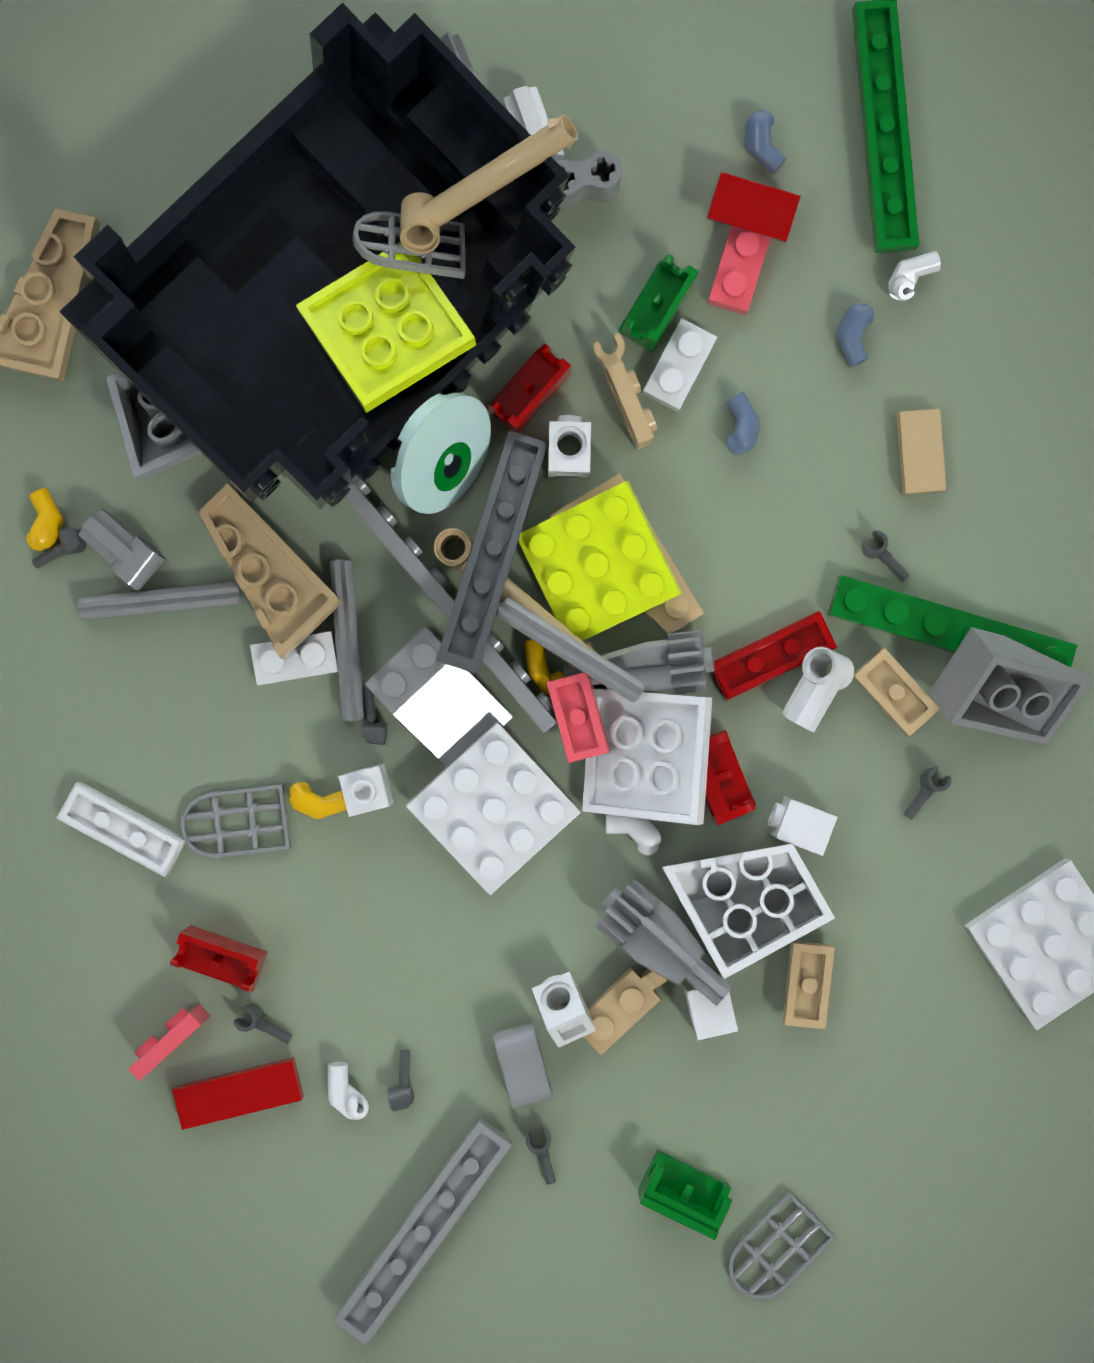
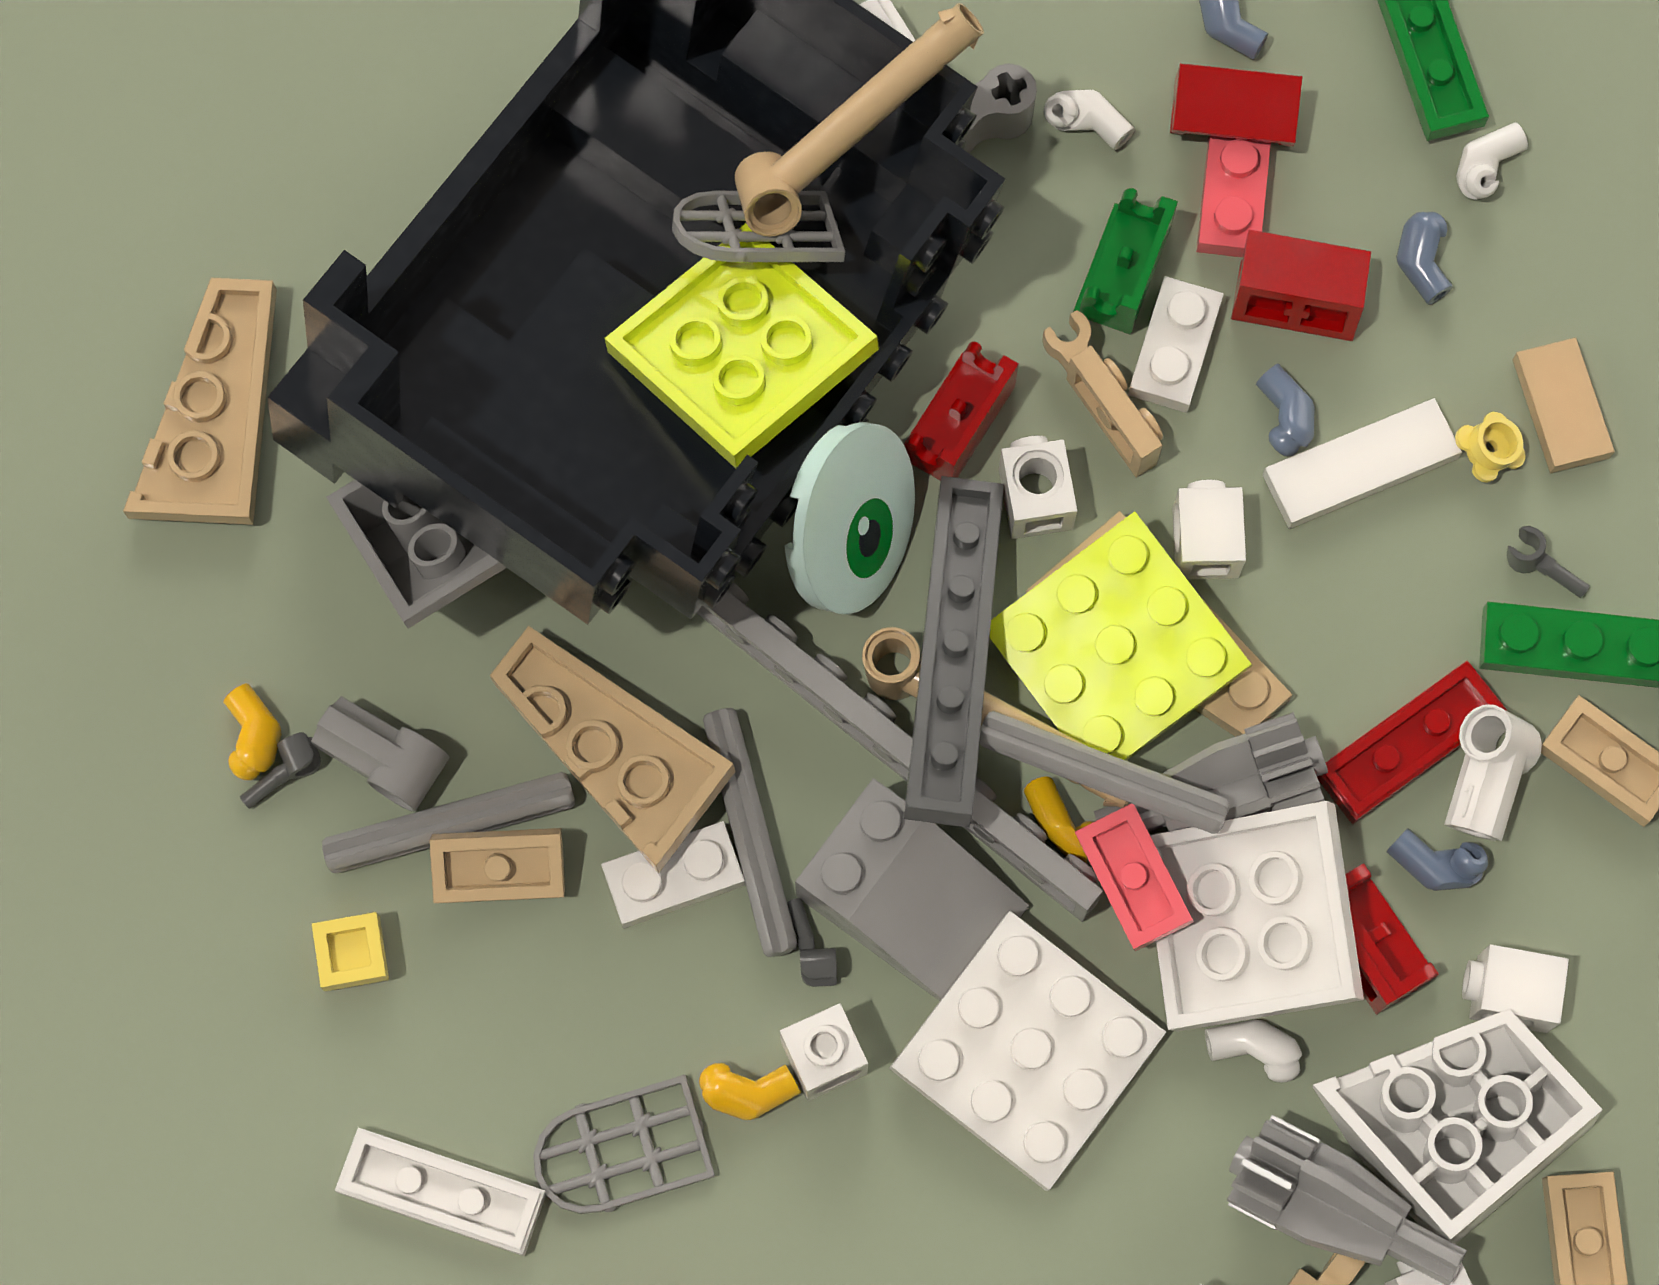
camera: 10 degrees left, 15 degrees down
none -> light yellow plate [311,912,389,992]
none -> tan plate [429,828,565,903]
none -> white arm [1044,90,1135,151]
none -> white brick [1172,480,1246,579]
none -> red hinge [1231,229,1372,341]
none -> white tile [1262,398,1462,529]
none -> sand blue arm [1386,828,1488,891]
none -> light yellow plate [1455,412,1526,483]

